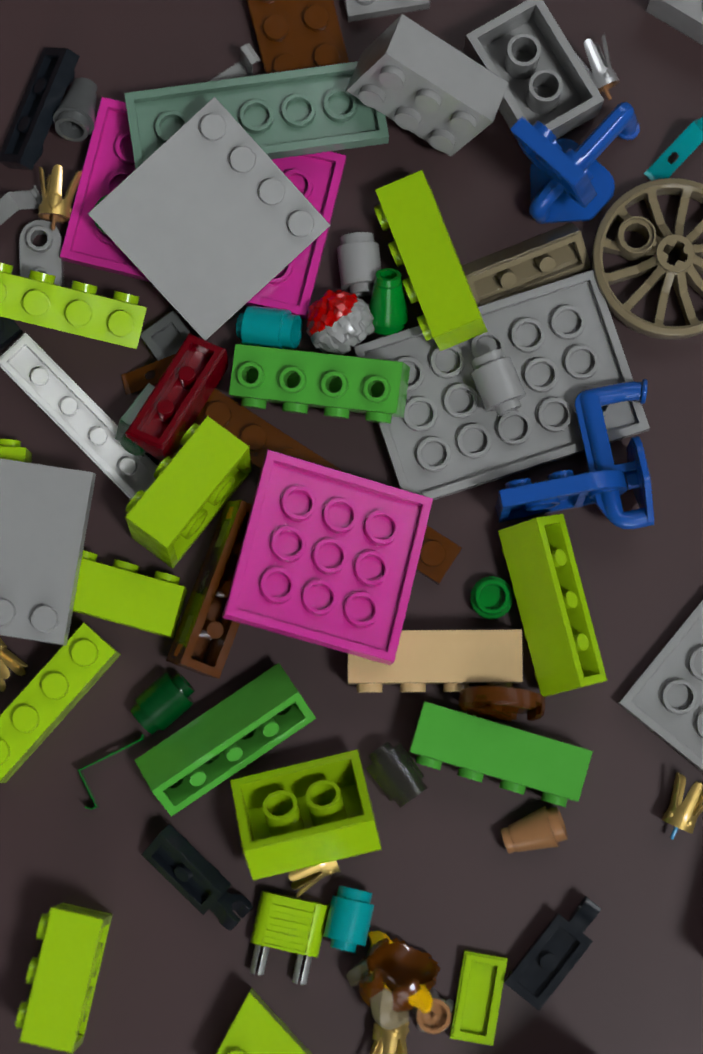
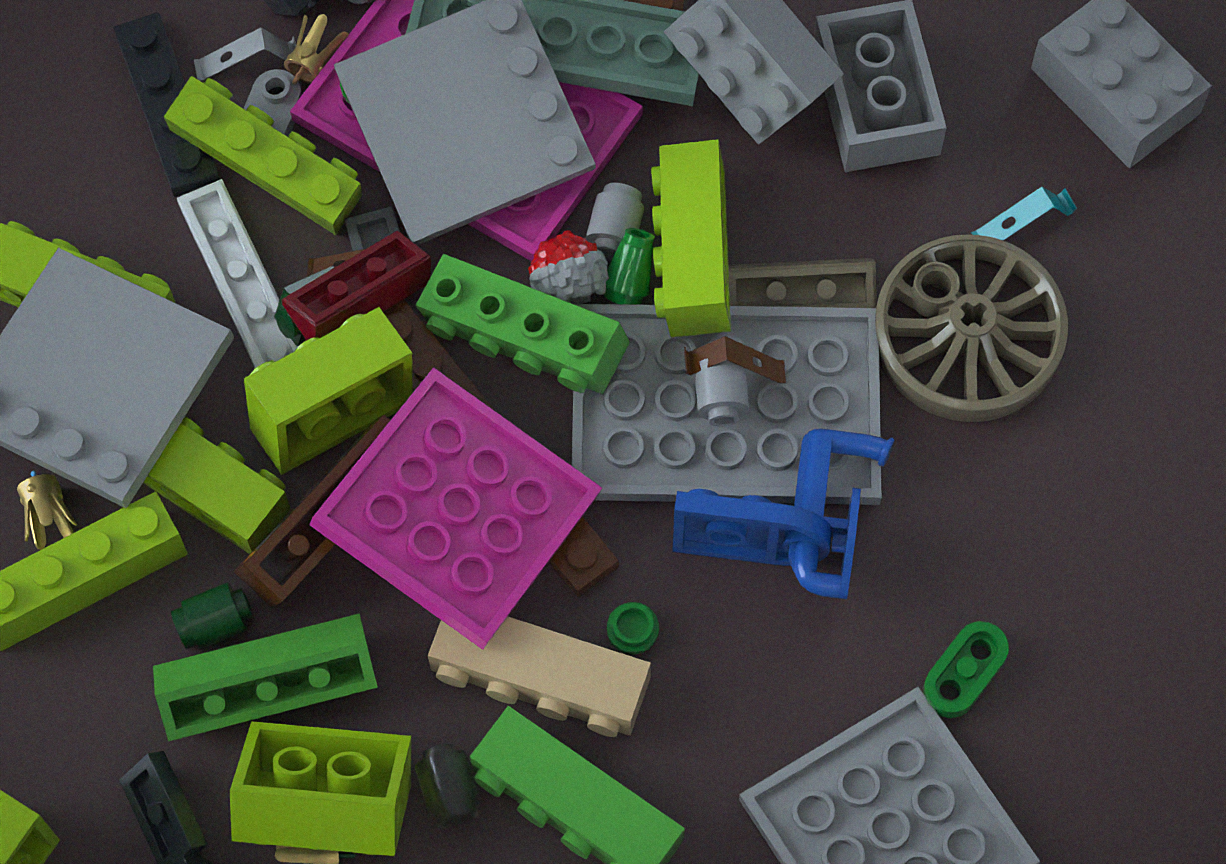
camera: 20 degrees right, 15 degrees down
green piece [78,734,145,810] -> none
teal brick [236,306,302,349] -> none
reddish brown tile [458,686,546,722] -> none
lime brick [498,514,608,697] -> none
blue plate [510,102,640,224] -> none
flat silver piece [578,34,620,100] -> none
none -> reddish brown piece [684,336,786,383]

